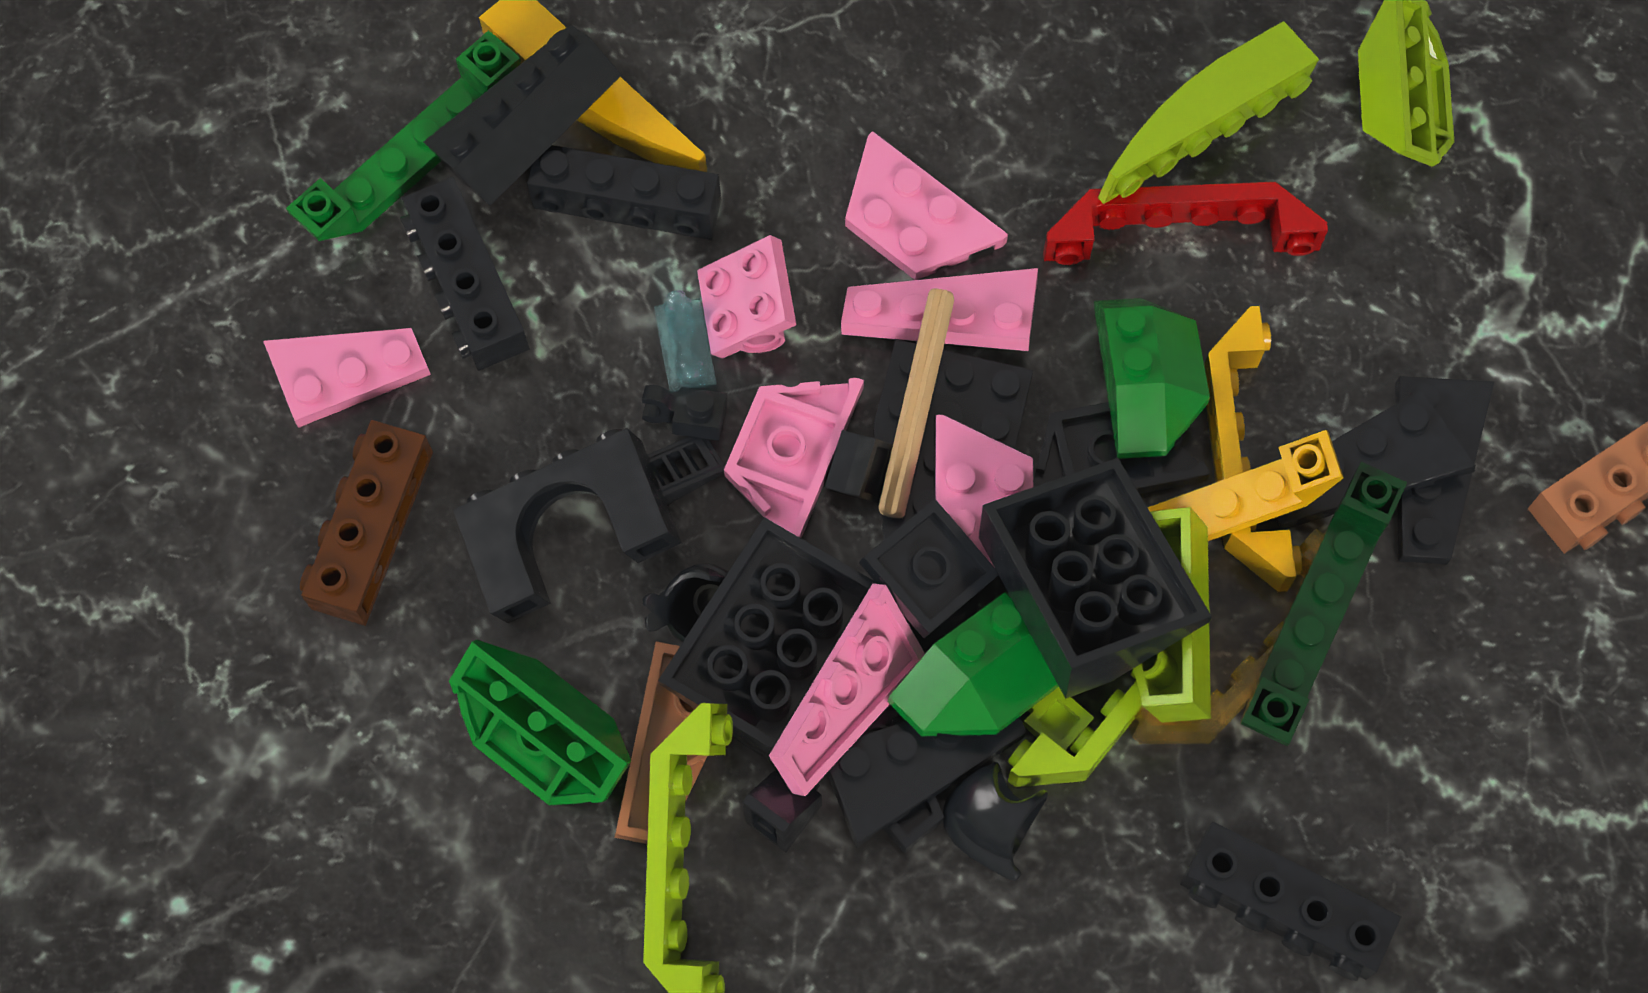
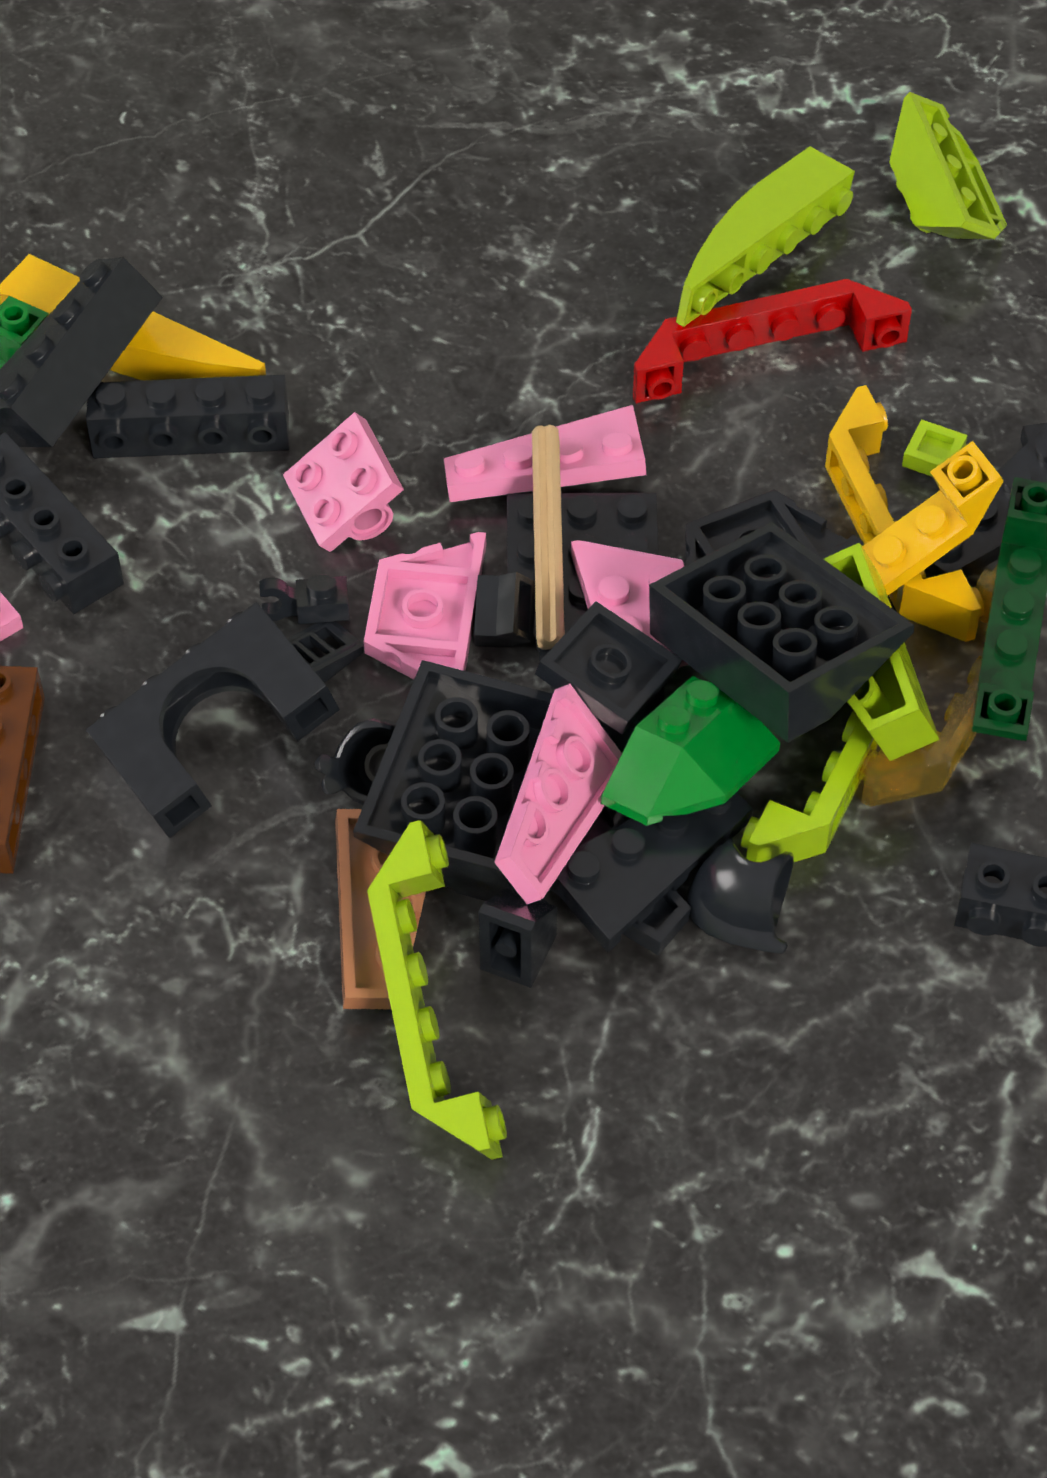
camera: 15 degrees left, 15 degrees down
green wedge [449,640,631,805] -> none
clear light blue hinge [654,290,716,393] -> none
bright pink wing [845,131,1008,280] -> none
lime plate [1023,687,1094,750] -> none
green wedge [1094,298,1210,459] -> none
none -> lime plate [902,419,968,477]

